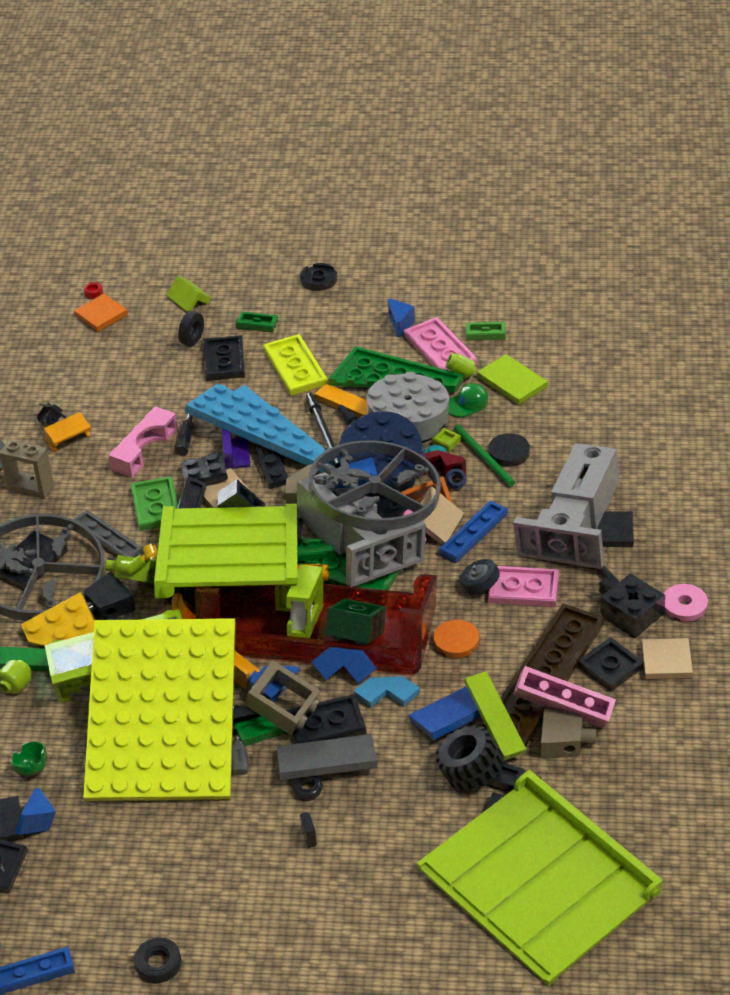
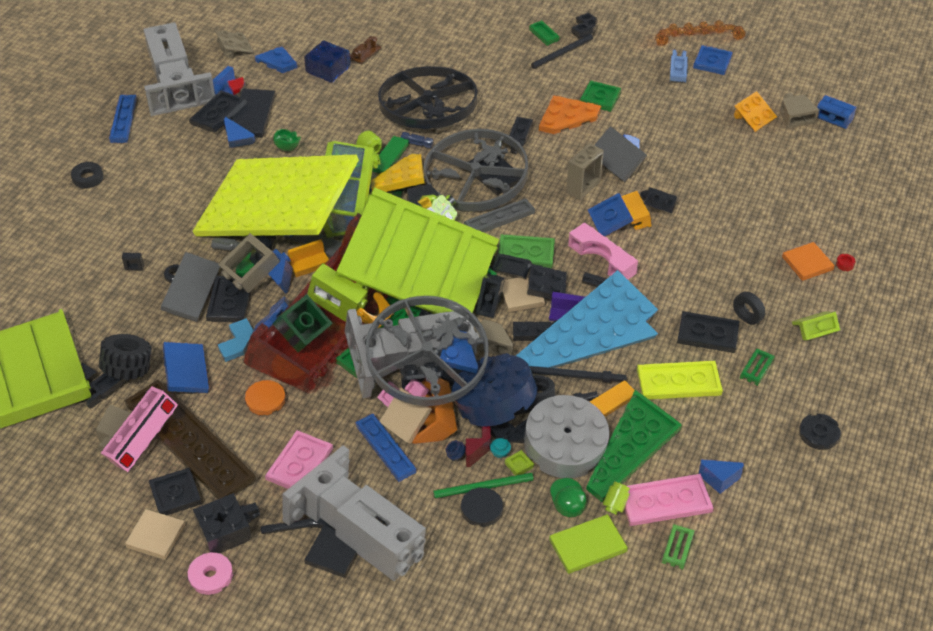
camera: 105 degrees right, 5 degrees up
black wheel [460,559,500,594] -> none
lime tile [464,671,526,761] -> none
none -> blue tile [588,193,634,236]

